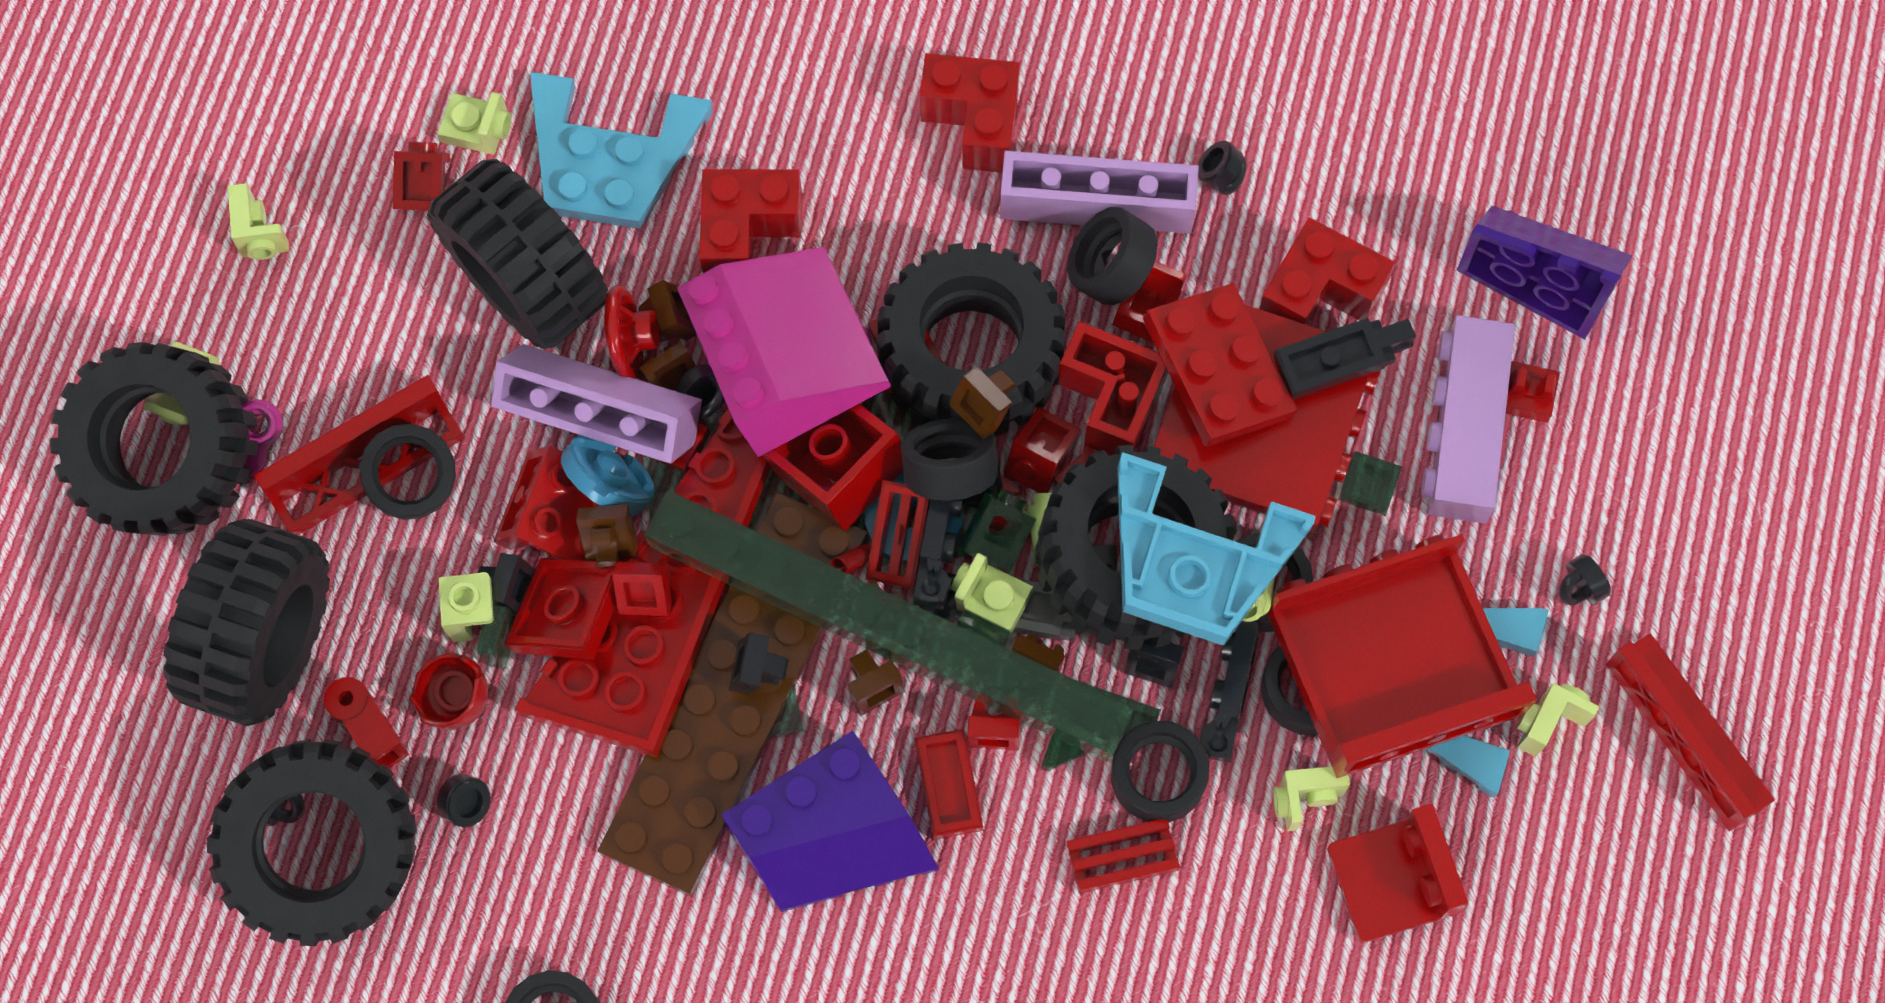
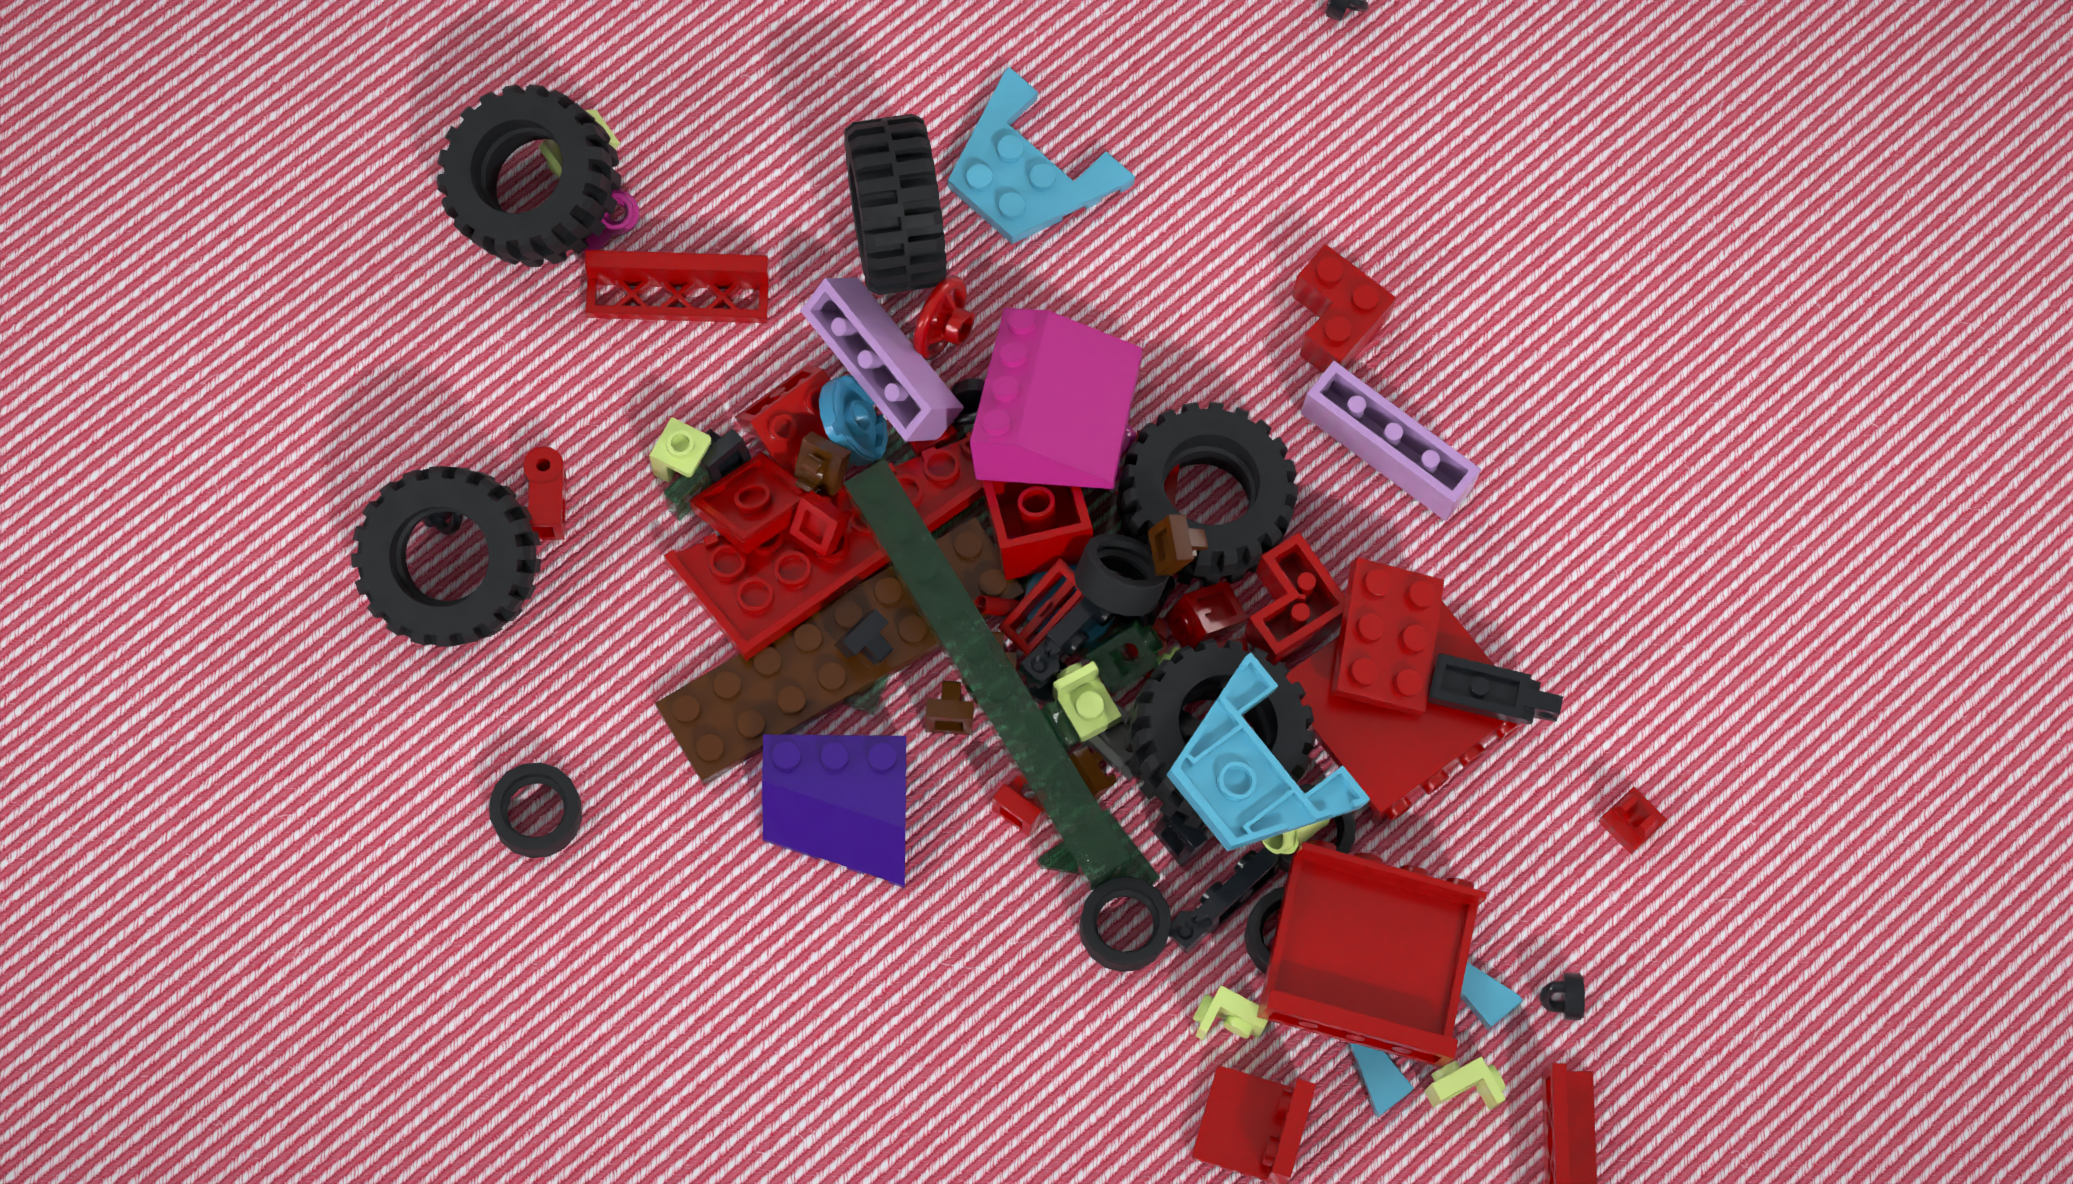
camera: 25 degrees right, 0 degrees up
black tyre [163,519,330,726] -> none
yellowish green bracket [228,183,289,260] -> none
black tyre [359,424,456,520] -> none
red bracket [393,142,450,211] -> none
red hair [410,653,488,731] -> none
yellowish green bracket [437,92,512,155] -> none
black tile [437,773,490,828] -> none
reddish brown tile [638,280,697,342] -> none
reddish brown tile [639,342,696,391] -> none
red brick [699,169,802,273] -> none
red tile [914,729,983,840] -> none
black tyre [1067,207,1158,305] -> none
red tile [1067,819,1180,894] -> none
red bracket [1112,261,1187,343] -> none
black tile [1198,140,1246,195] -> none
red brick [1259,217,1396,325] -> none
clear green tile [1338,451,1402,516] -> none
lavender brick [1421,315,1515,524] -> none
dark purple wedge [1456,206,1633,340] -> none

